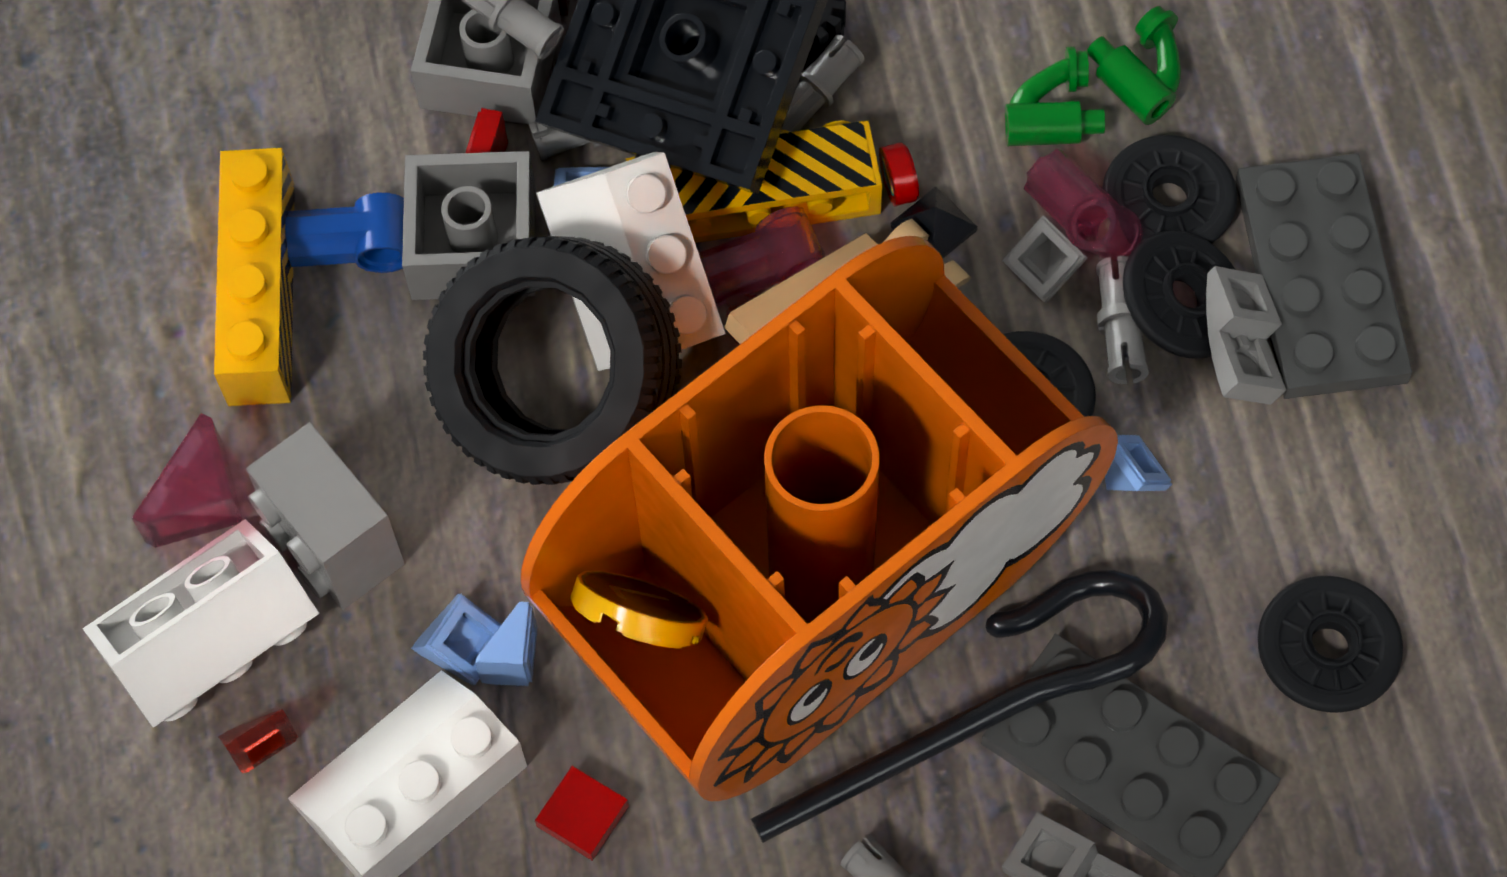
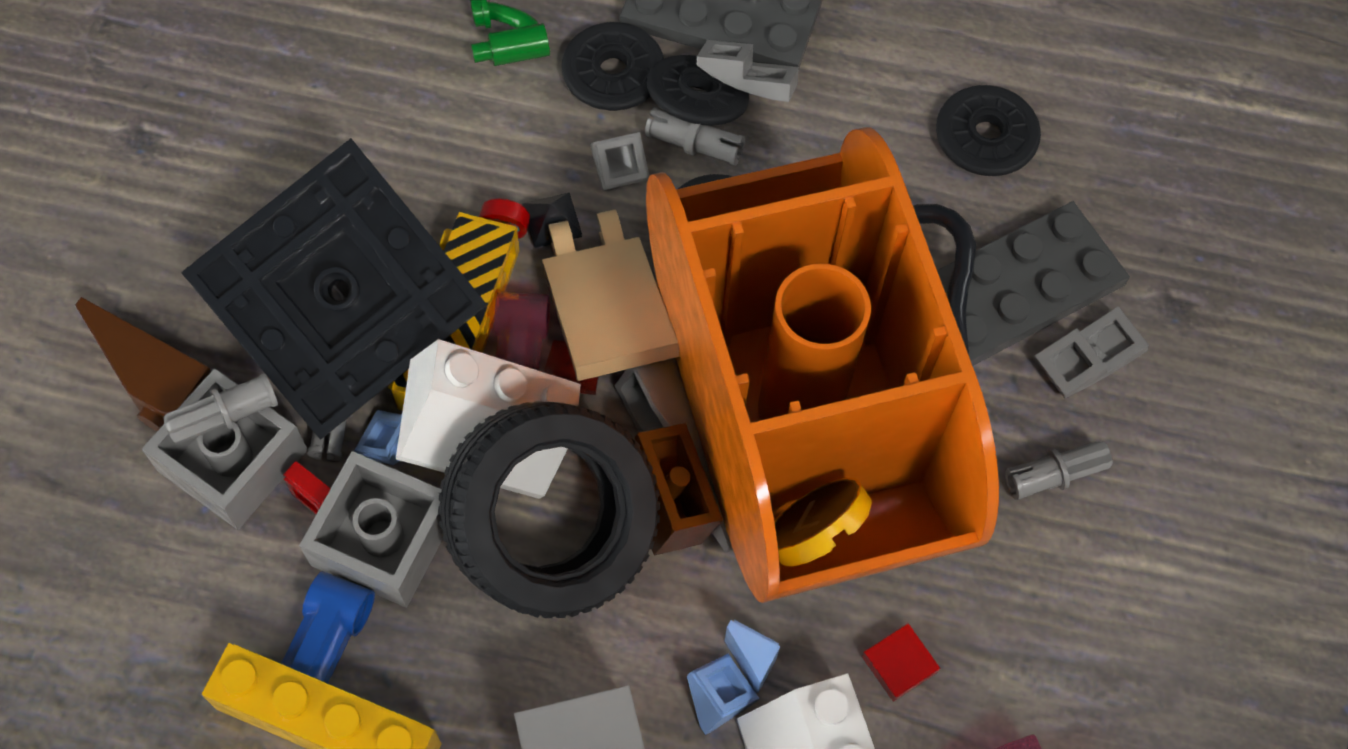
camera: 70 degrees left, 0 degrees up
green plant [1005,47,1105,147] -> none
clear pink piece [1023,149,1142,261] -> none

